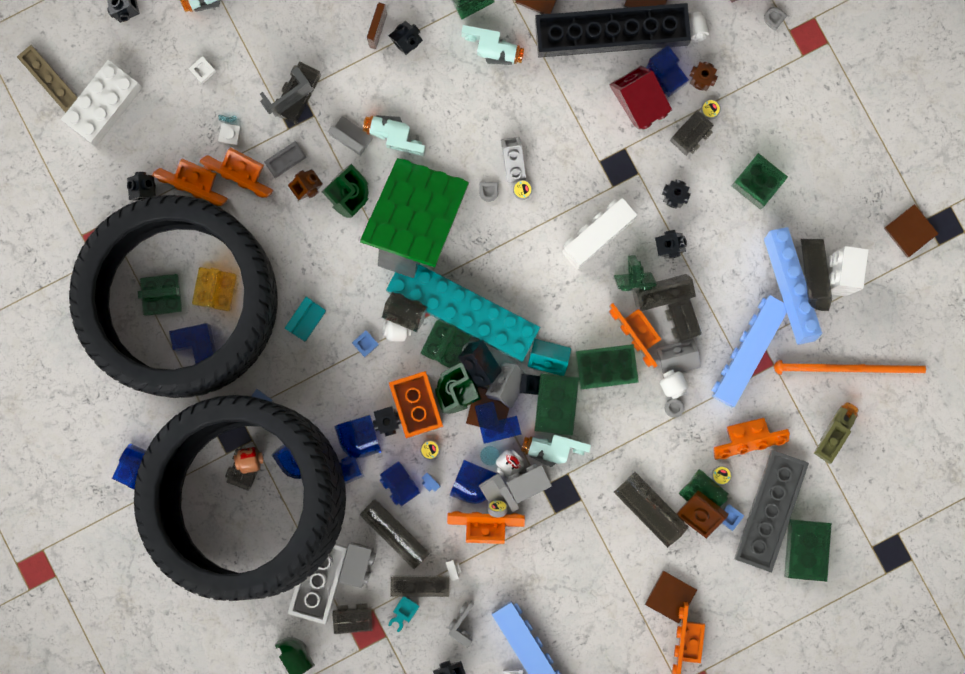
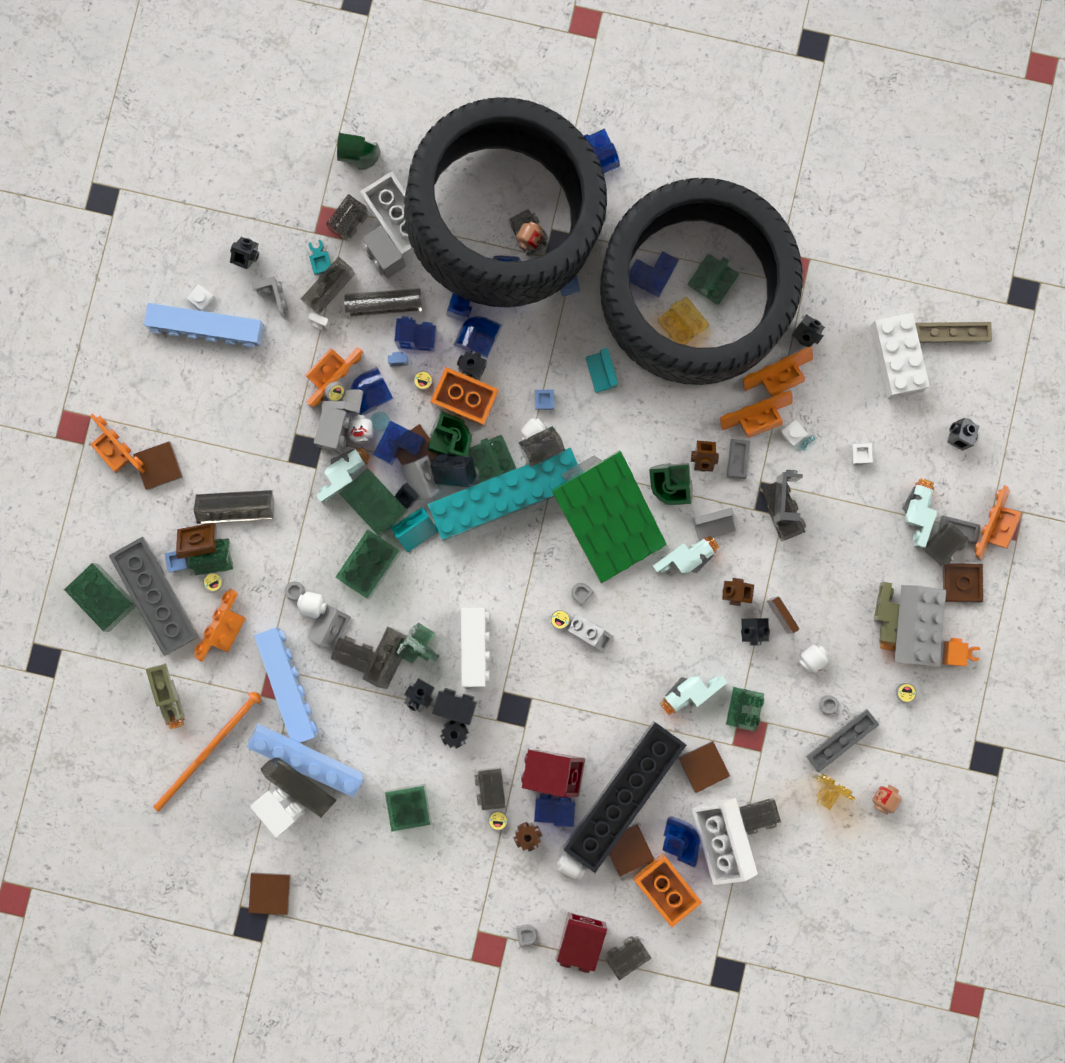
camera: 130 degrees right, 0 degrees up
orange bracket [609,303,662,369] -> none
none -> black brick [432,688,478,725]
none -> reddish brown brick [722,578,754,606]

